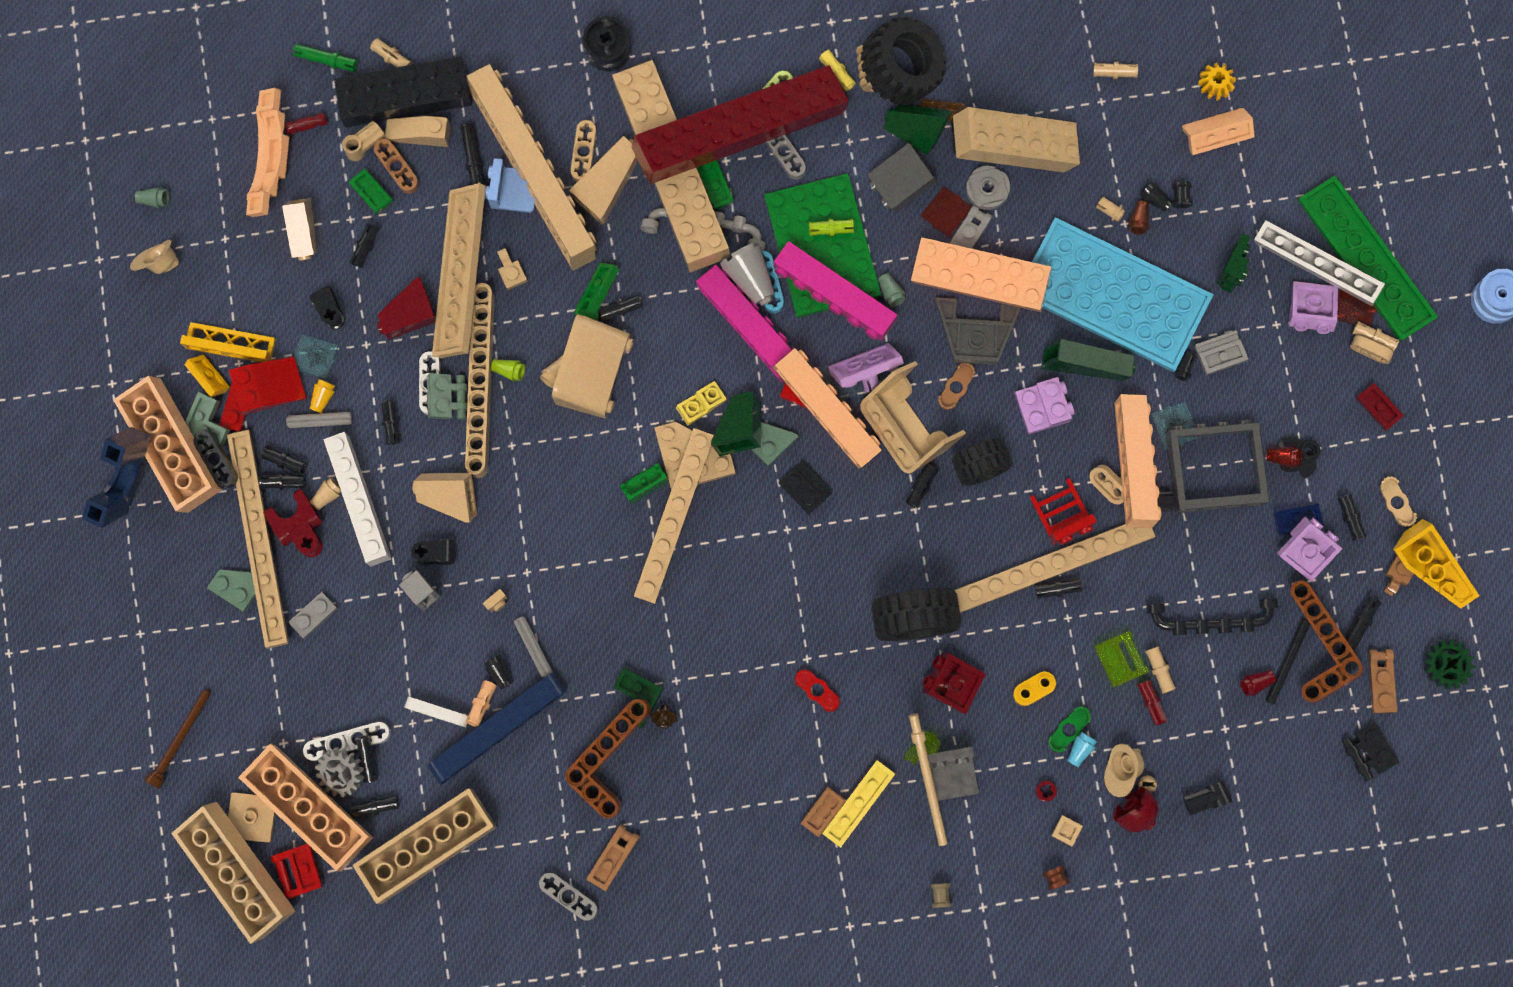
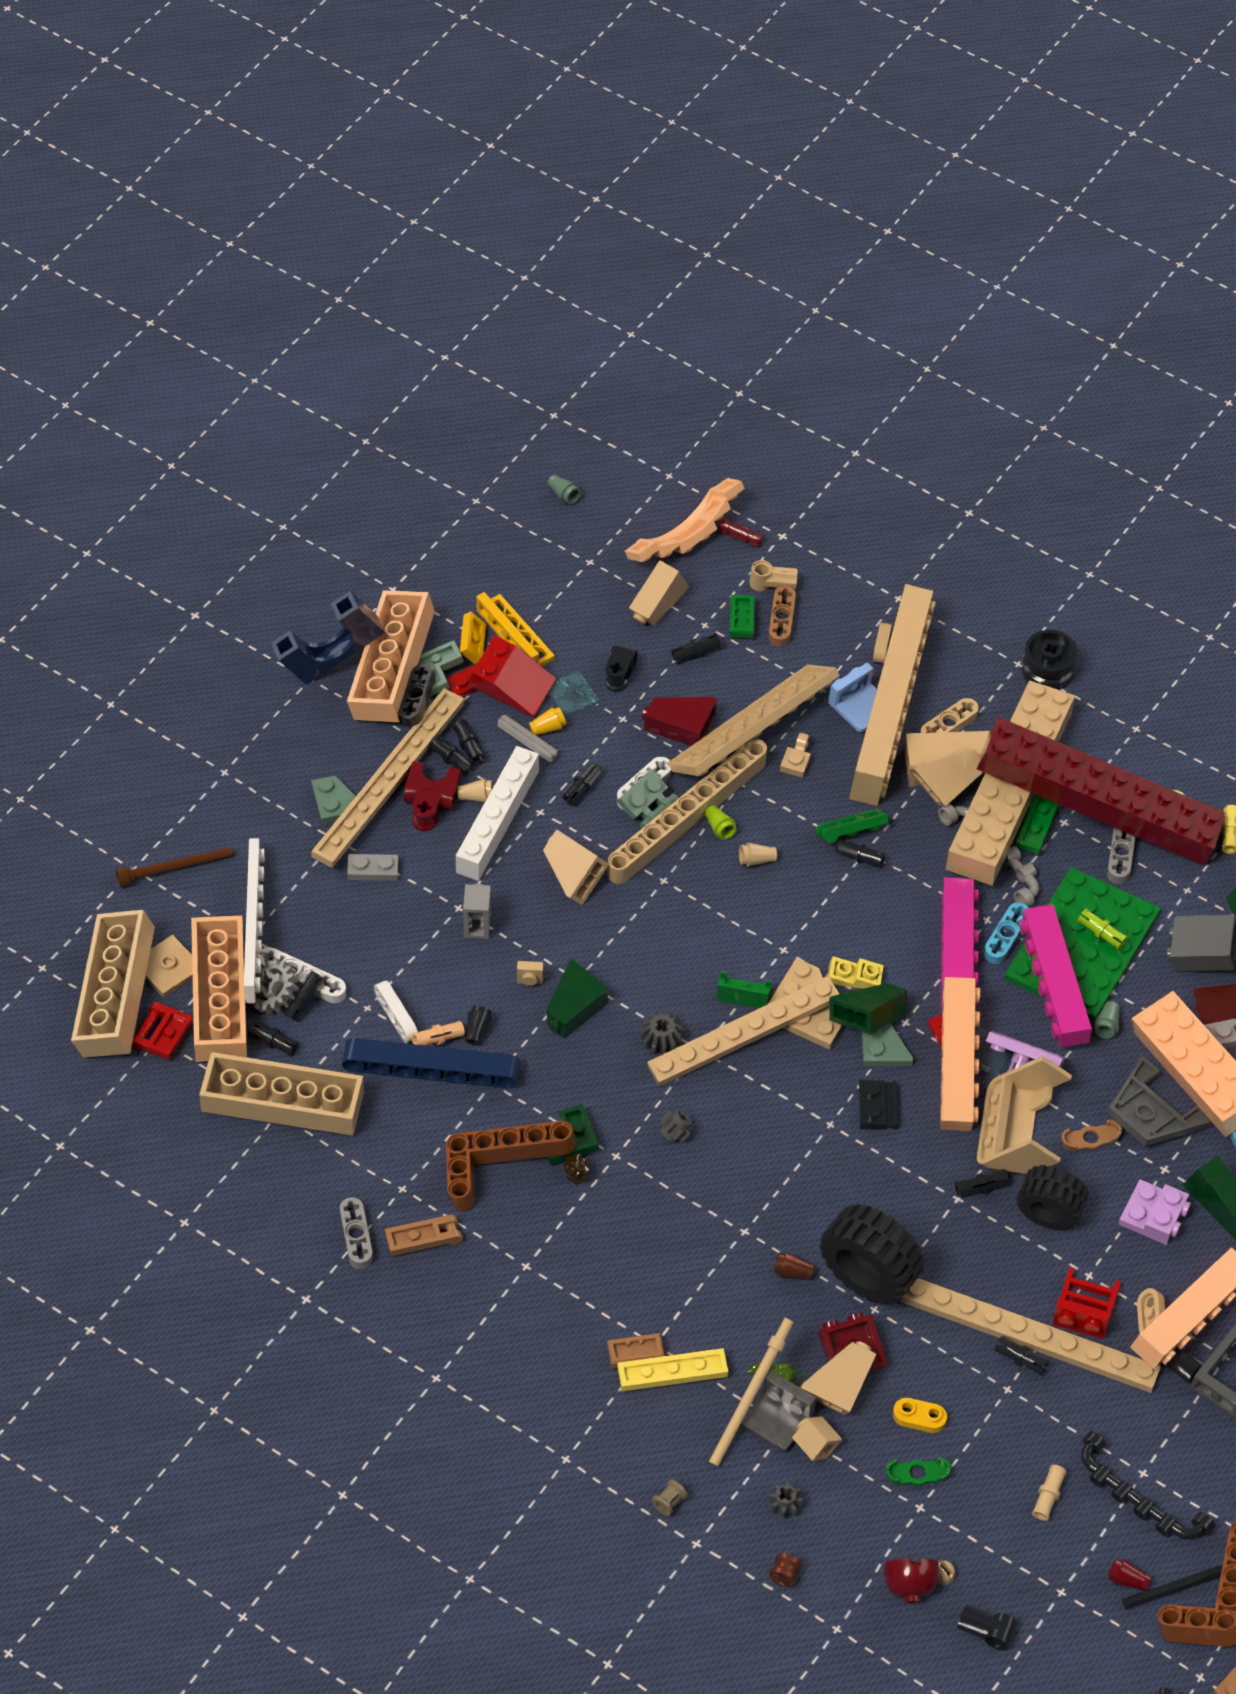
camera: 35 degrees right, 25 degrees down
tan piece [130,240,179,274] -> none
green pin [293,43,358,73] -> none
black brick [334,56,472,128] -> none
tan pin [370,38,412,67] -> none
tan slope [384,116,451,147] -> none
black piece [411,539,455,565] -> none
black pin [460,123,484,185] -> none
light grey axle [514,617,553,678] -> none
tan windscreen [552,314,634,419] -> none
light grey cone [720,242,774,306] -> none
red piece [794,669,840,712] -> none
dark red bush [1035,781,1057,802] -> none
tan plate [1051,815,1083,847] -> none
medium azure cone [1067,732,1097,767] -> none
clear neon green plate [1094,630,1150,688] -> none
tan piece [1104,744,1144,797] -> none
dark red axle [1137,680,1167,726] -> none
none -> white plate [244,838,265,1003]
none -> dark green slope [547,959,608,1039]
none -> dark grey gear [640,1010,684,1054]
none -> dark grey gear [660,1110,692,1142]
none -> dark grey gear [768,1482,803,1519]
none -> copper cone [773,1252,814,1280]
none -> tan brick [792,1416,842,1461]
none -> tan slope [799,1341,876,1415]
none -> tan beam [873,622,892,664]
none -> tan slope [908,749,983,806]

